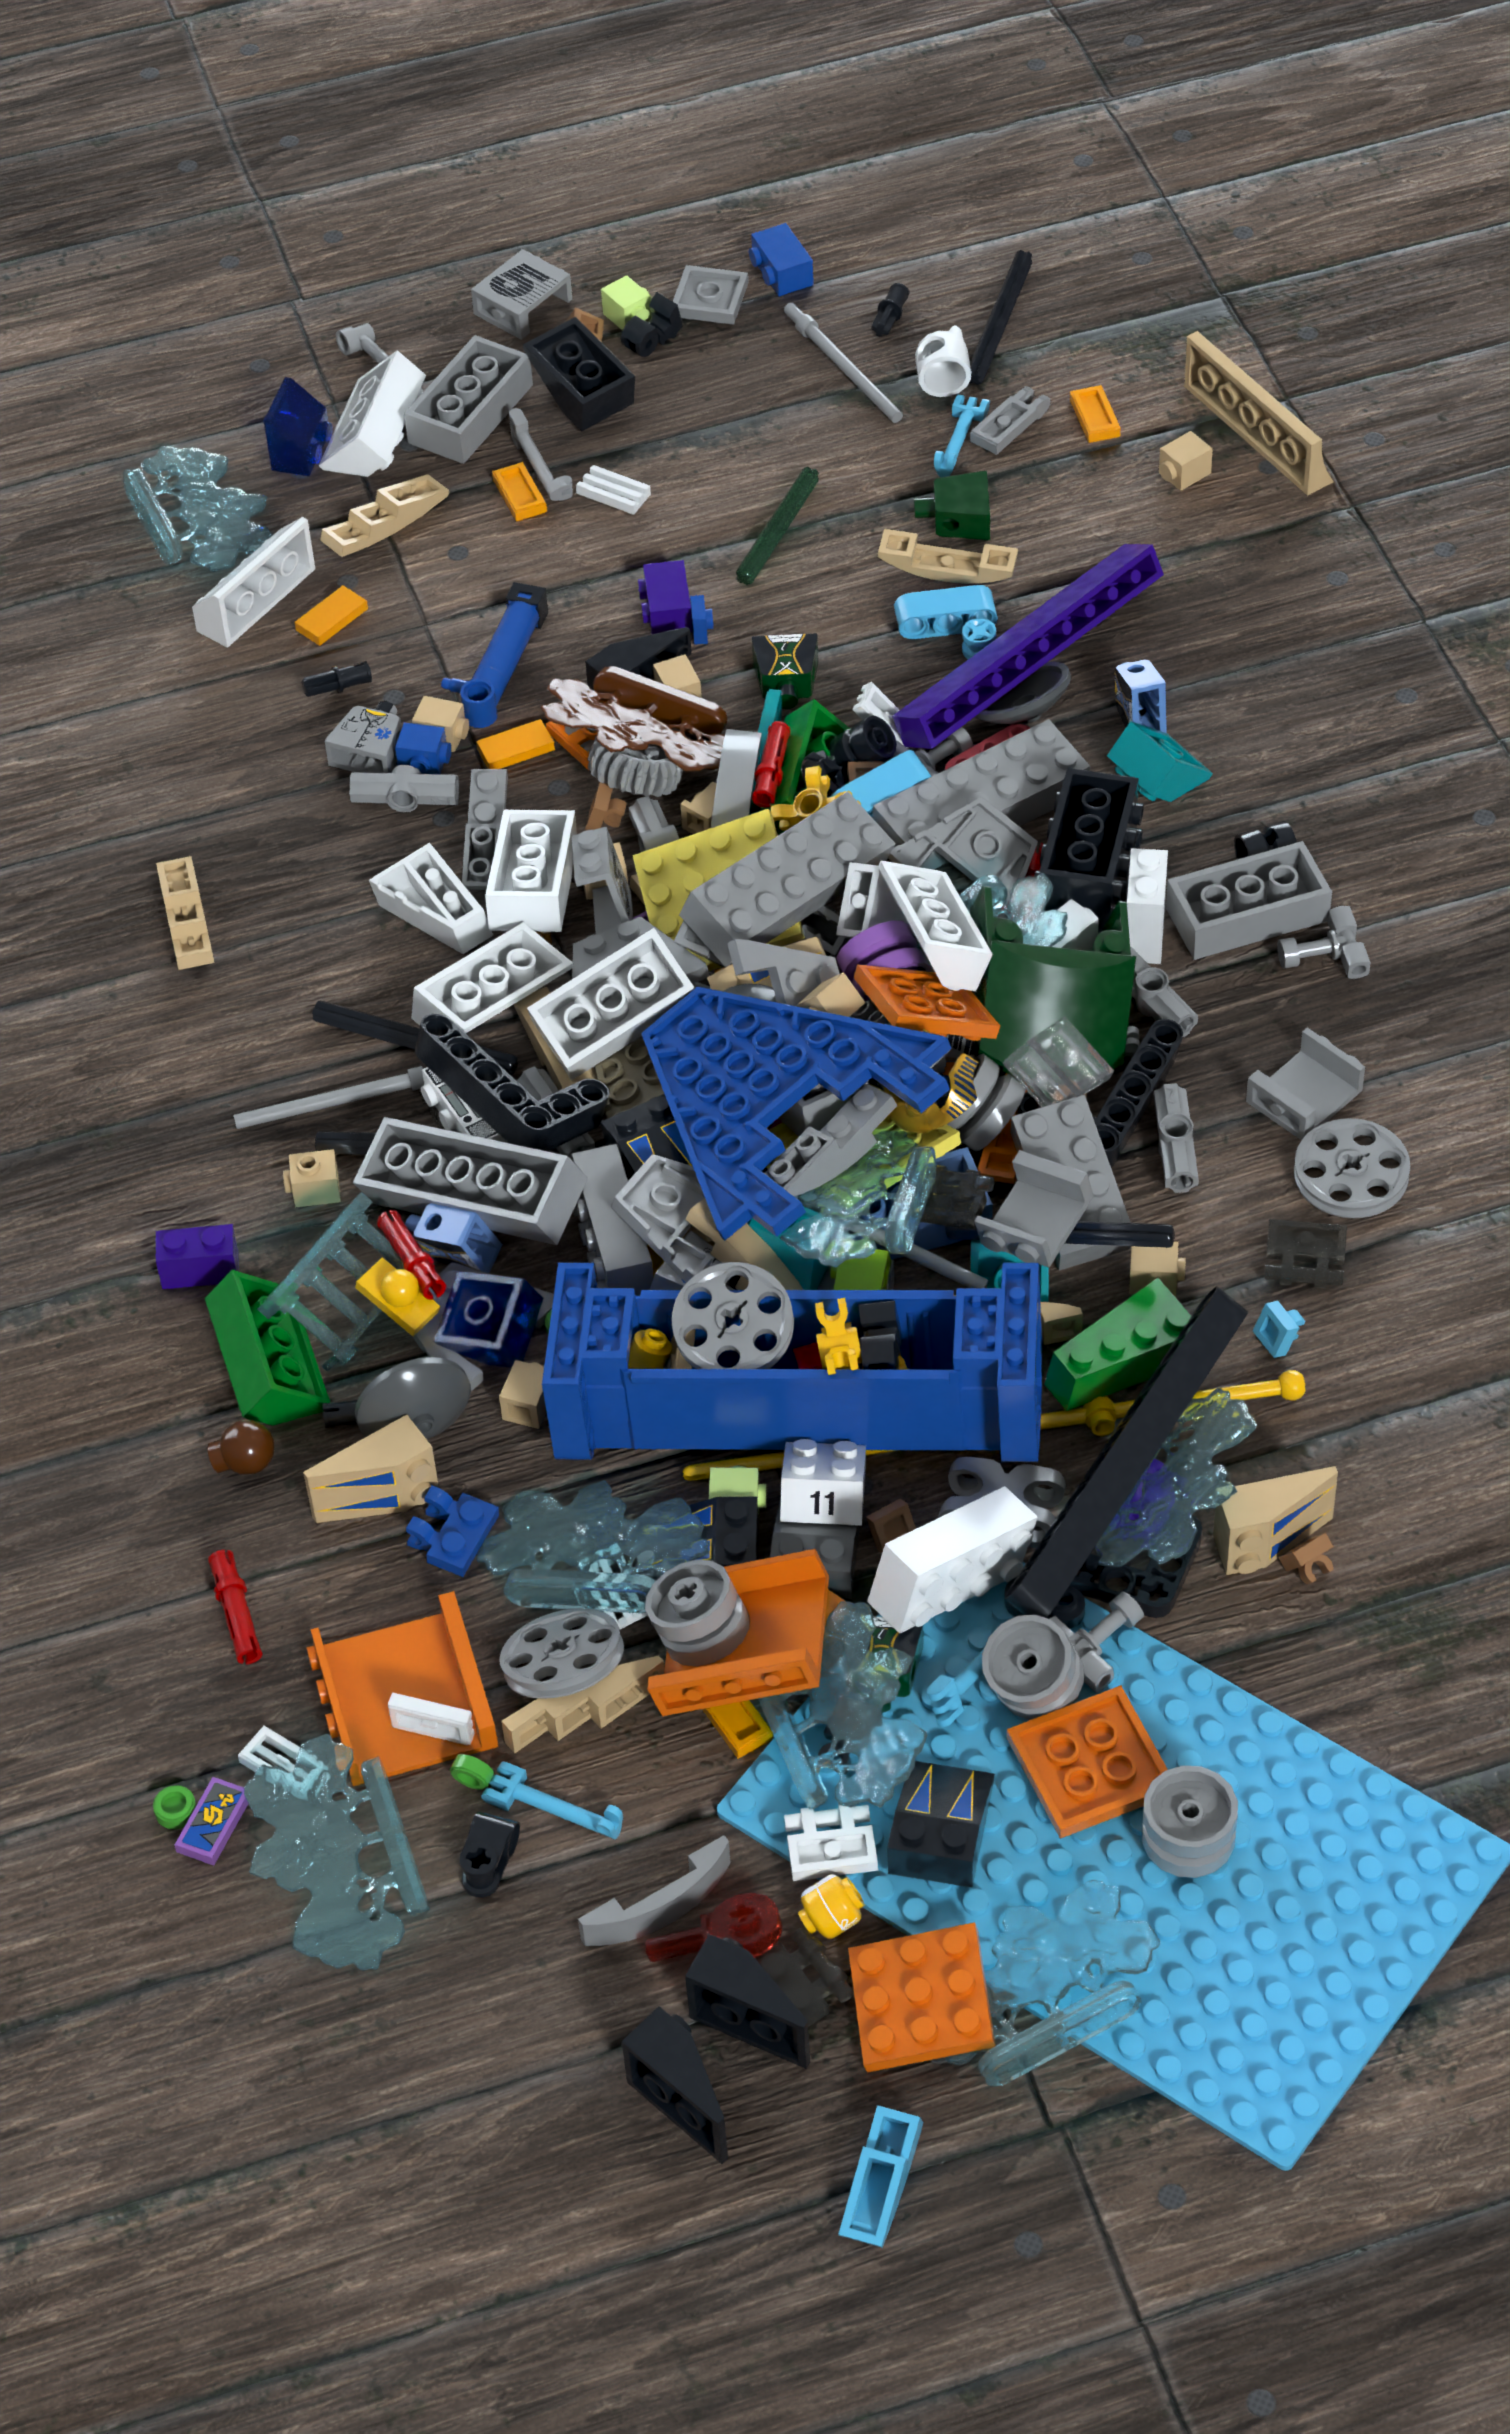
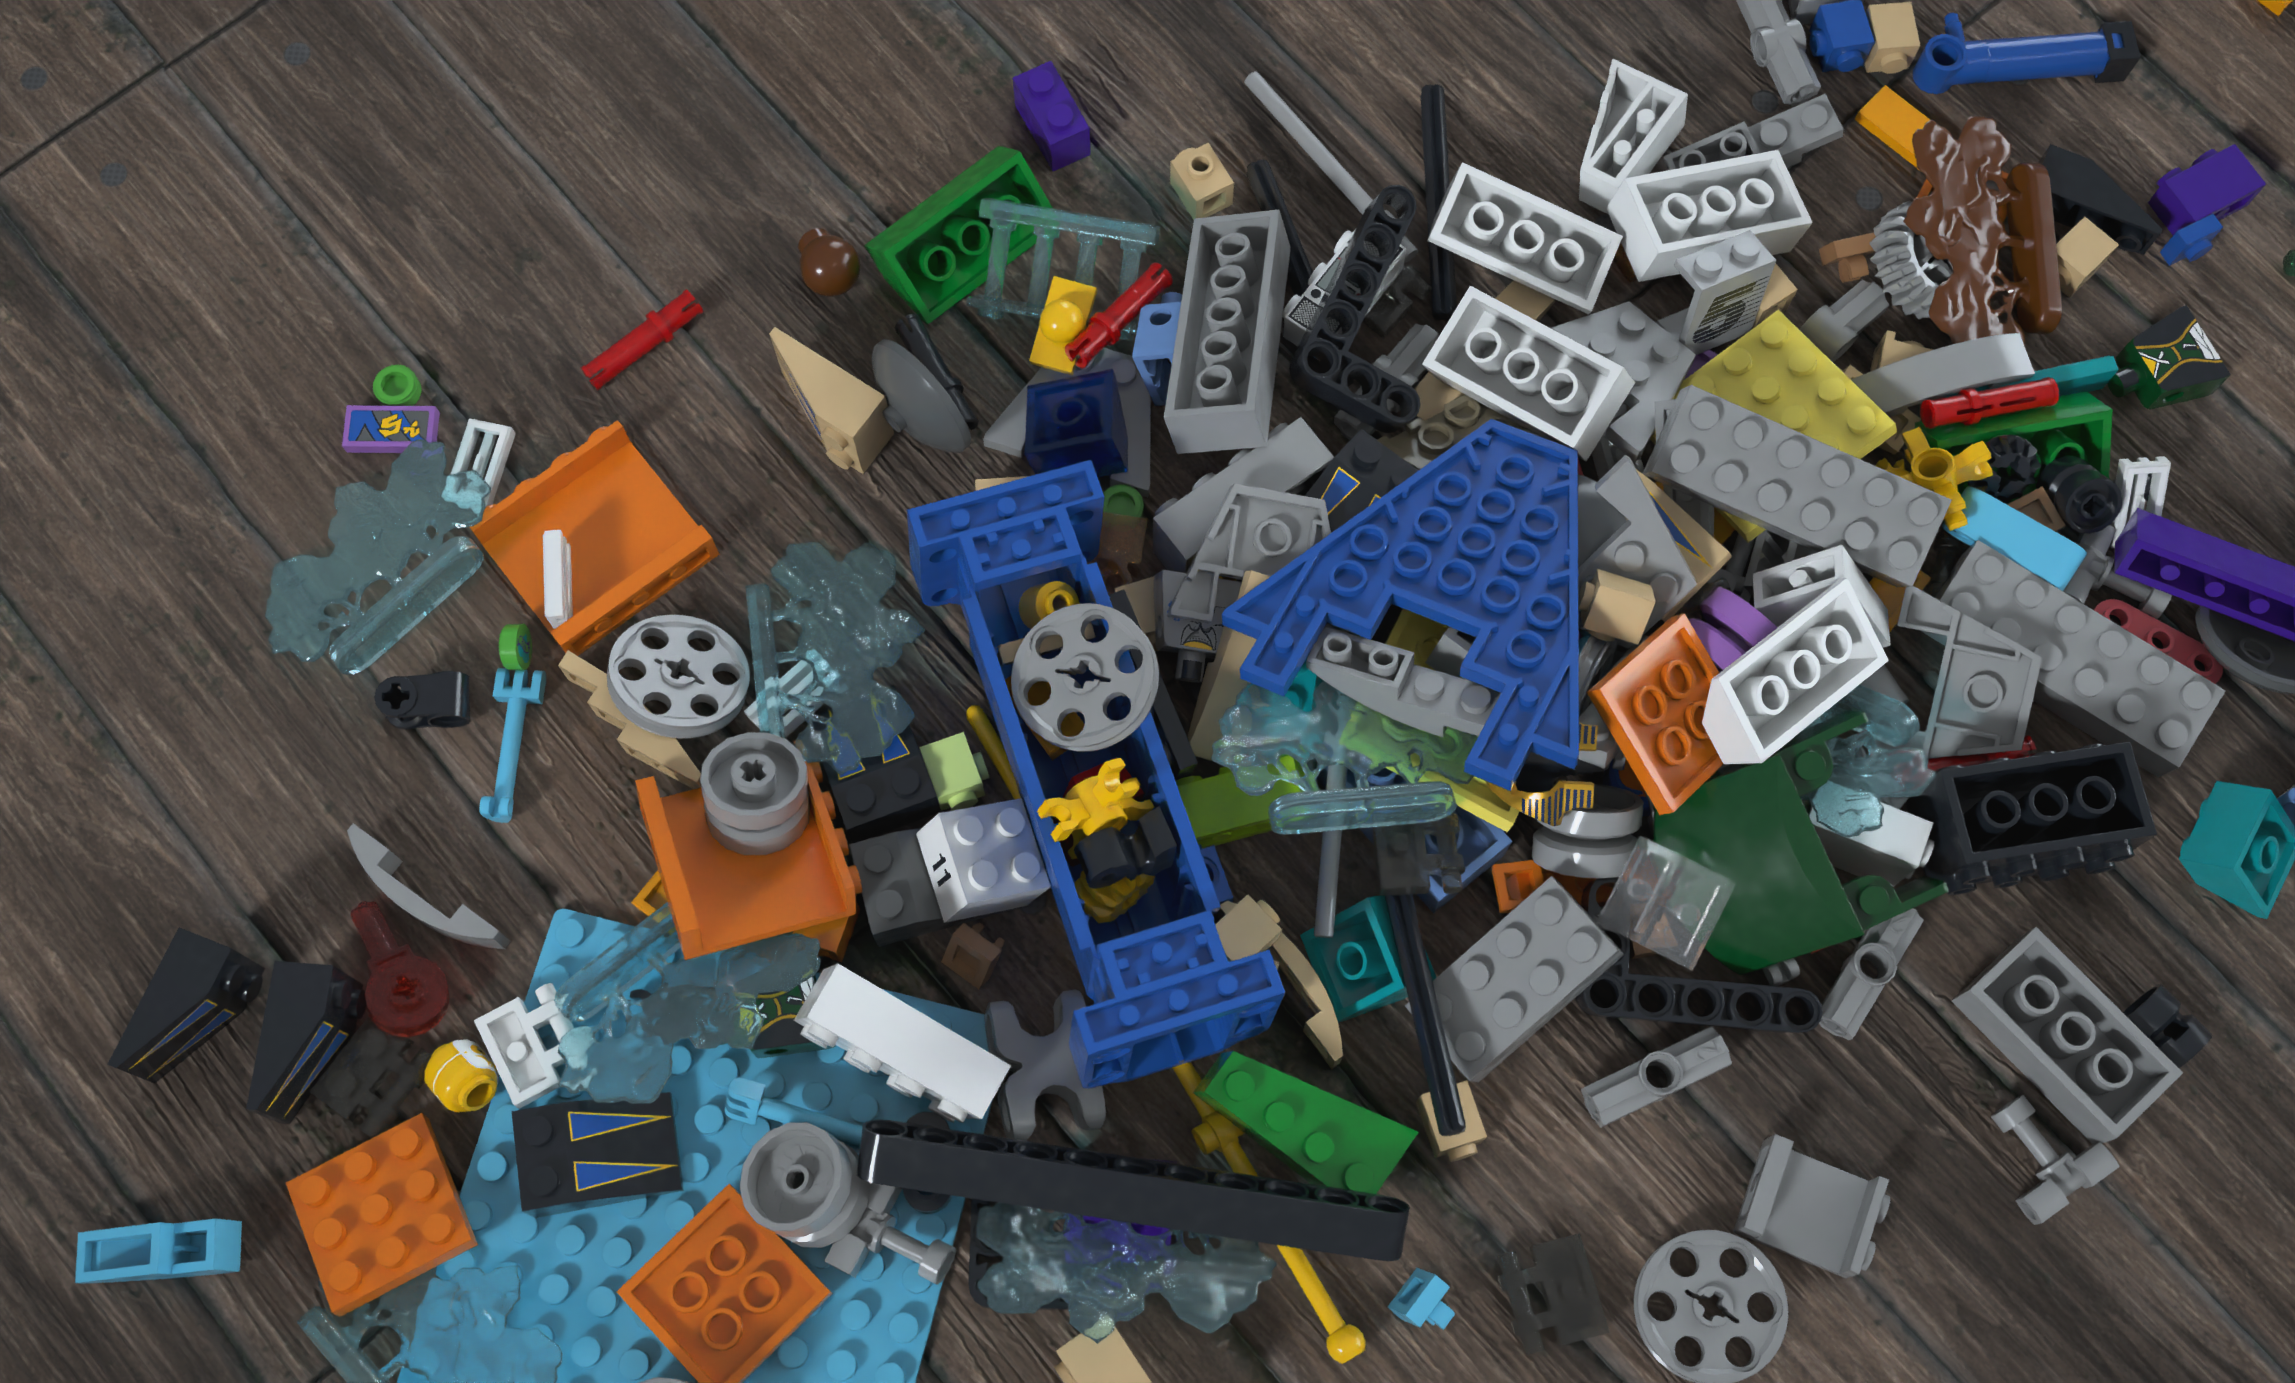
camera: 65 degrees right, 20 degrees up
blue plate [406,1485,499,1577] -> none
light grey panel [974,1150,1094,1267] -> none
white brick [1127,848,1168,964] -> none

